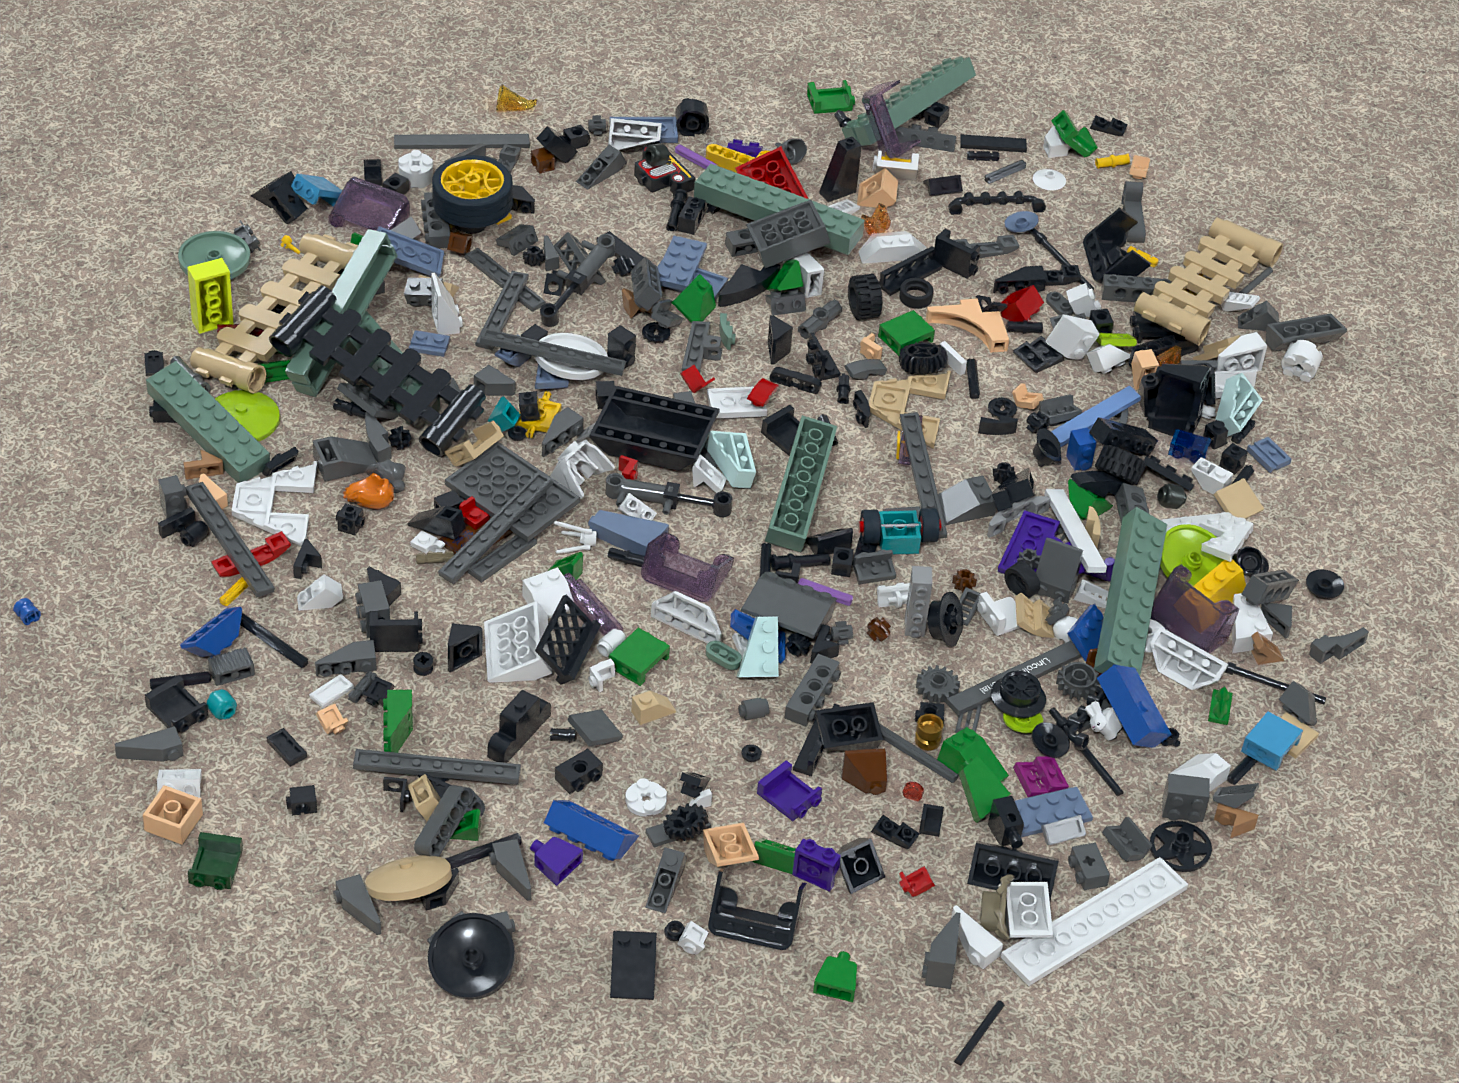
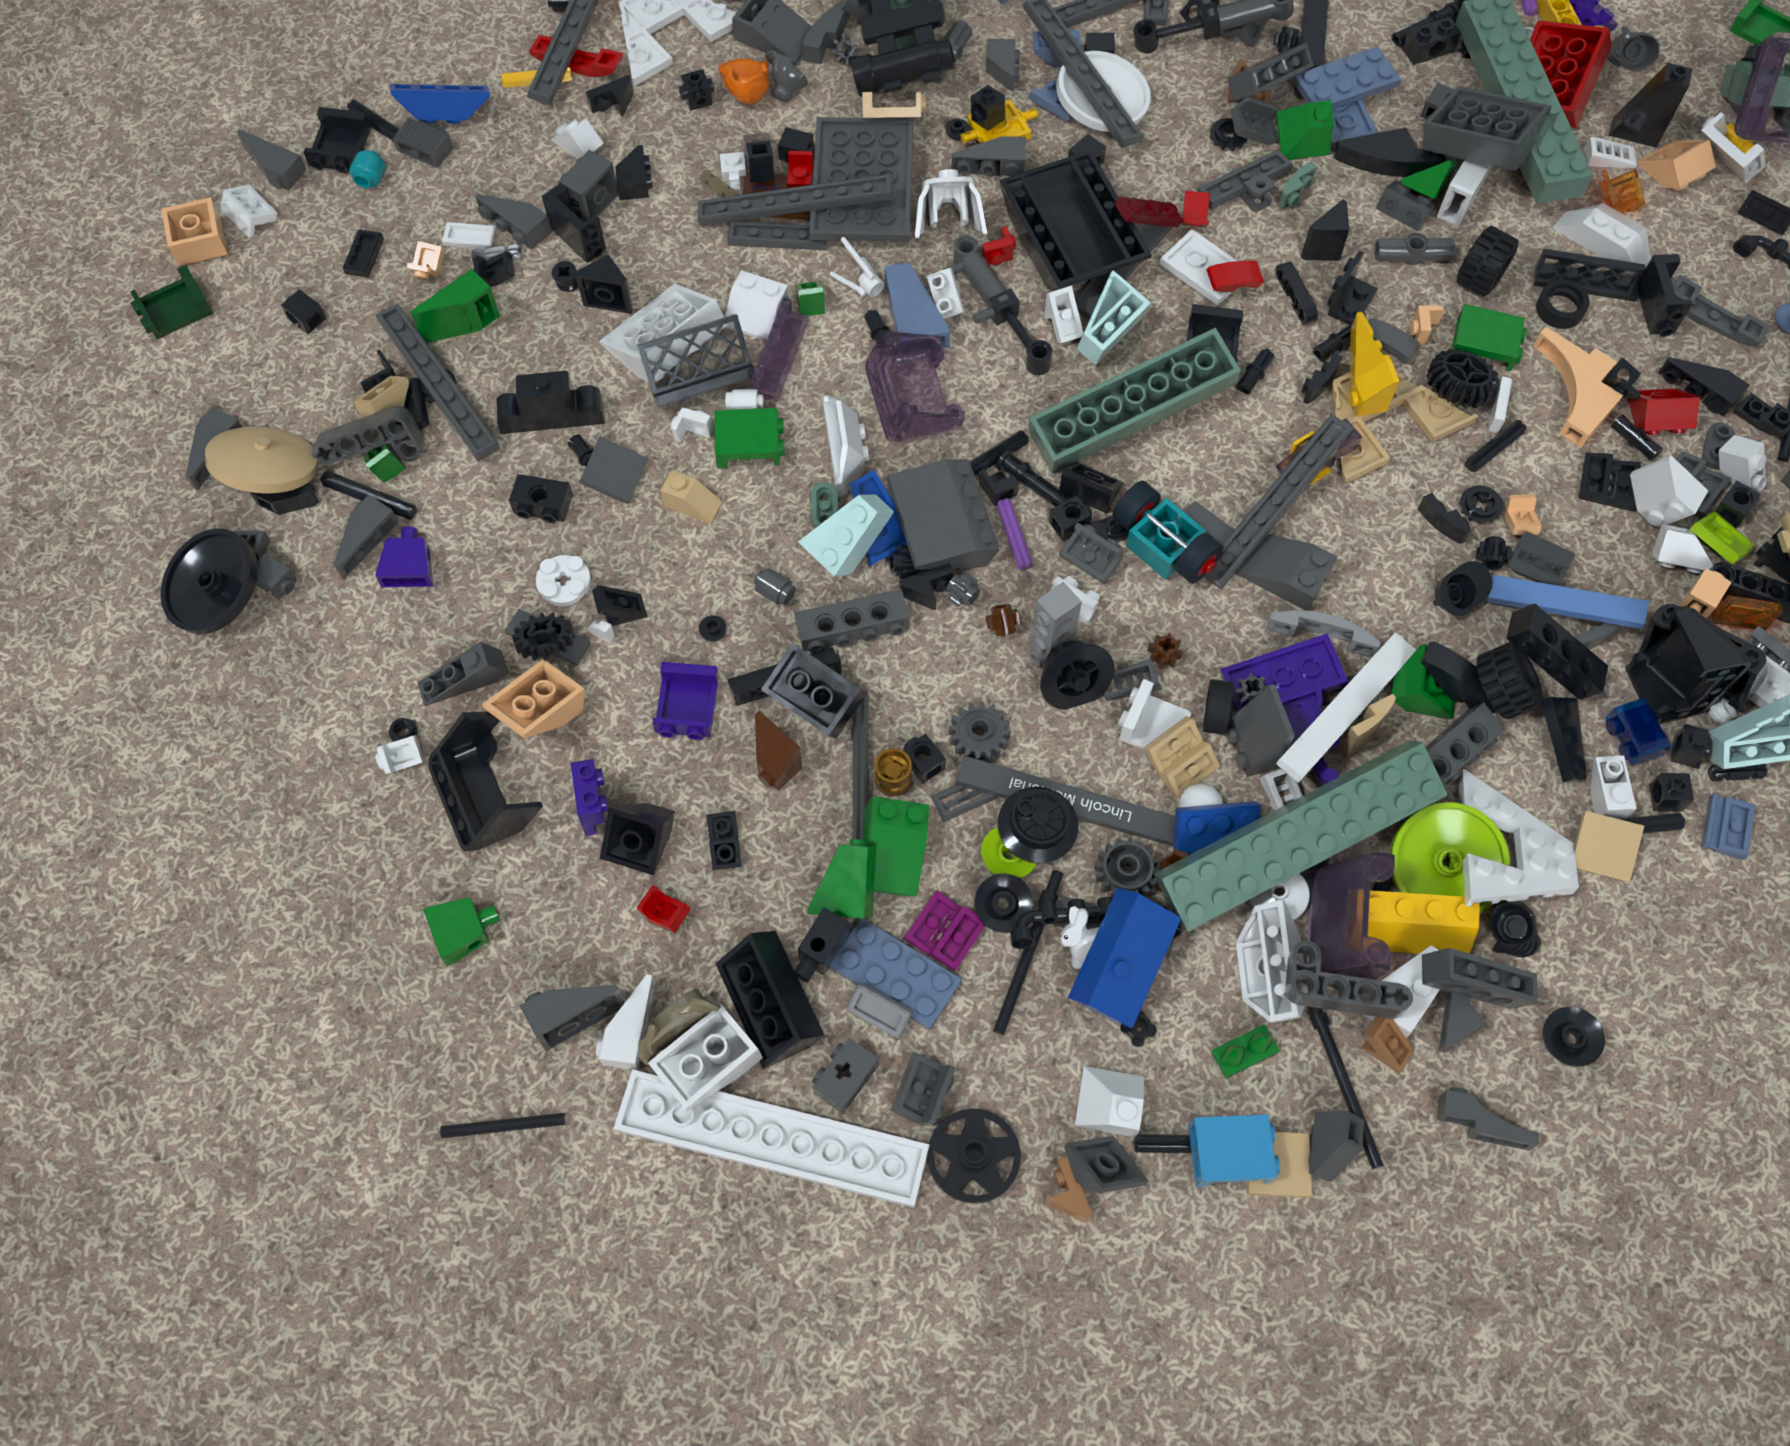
camera: 55 degrees right, 20 degrees up
black axle [240,612,309,668] -> none
teal slope [487,396,520,432] -> none
blue slope [544,800,639,861] -> none
black brick [607,325,636,369] -> none
black slope [610,931,657,1000] -> none
green slope [753,838,796,874] -> none
clear red tile [902,781,924,802] -> none
black panel [919,803,944,837] -> none
black slope [992,468,1035,512] -> none
black gear [993,462,1016,484] -> none
dark grey plate [1045,596,1070,625] -> none
blue brick [1066,427,1097,471] -> none
pearl dark grey head [1157,483,1187,509] -> none
dark grey brick [1162,773,1210,823] -> none
none -> dark red plate [1115,197,1183,228]
none -> dark grey beam [1285,940,1413,1019]
none -> yellow wedge [1348,312,1400,417]

